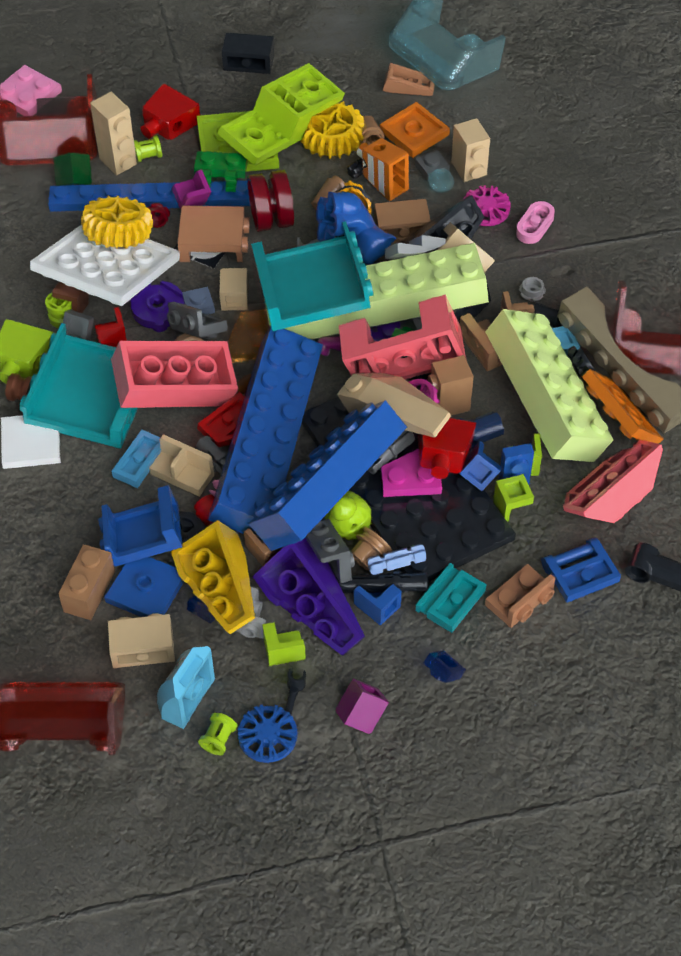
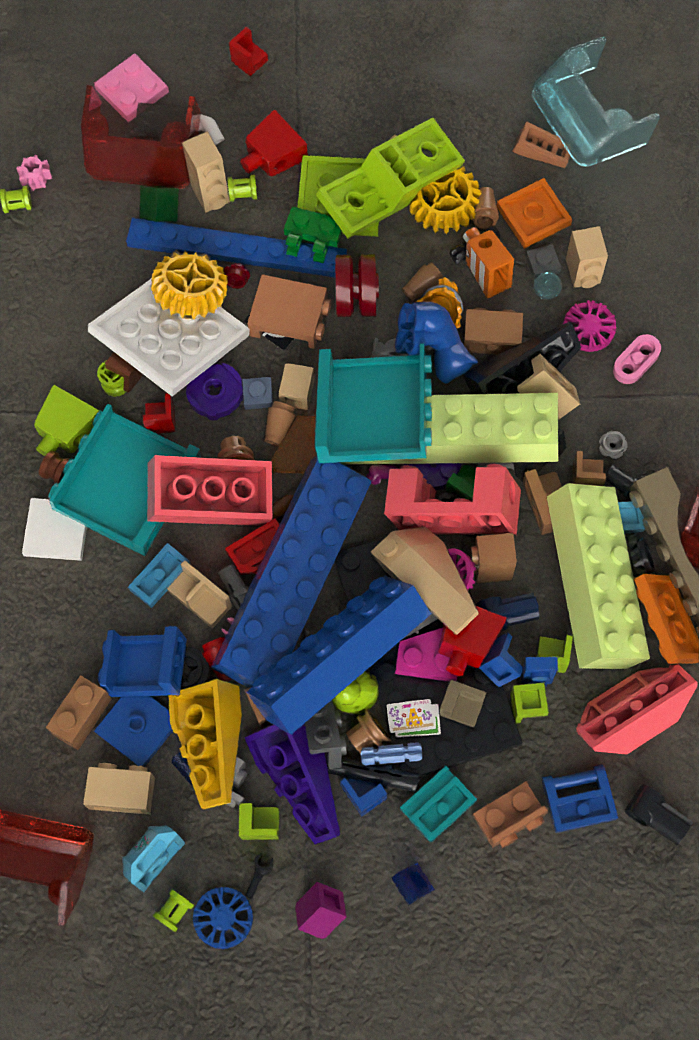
camera: 15 degrees right, 15 degrees up
dark grey plate [63,309,94,341] -> none
dark grey bracket [167,302,228,339] -> none
magenta panel [172,170,211,210] -> none
black brick [222,33,274,74] -> none
light grey slope [385,235,446,260] -> none
none -> red panel [229,27,268,76]
none -> medium nougat cone [264,401,296,446]
none -> white sticker [386,699,441,737]
none -> dark tan panel [439,680,486,727]

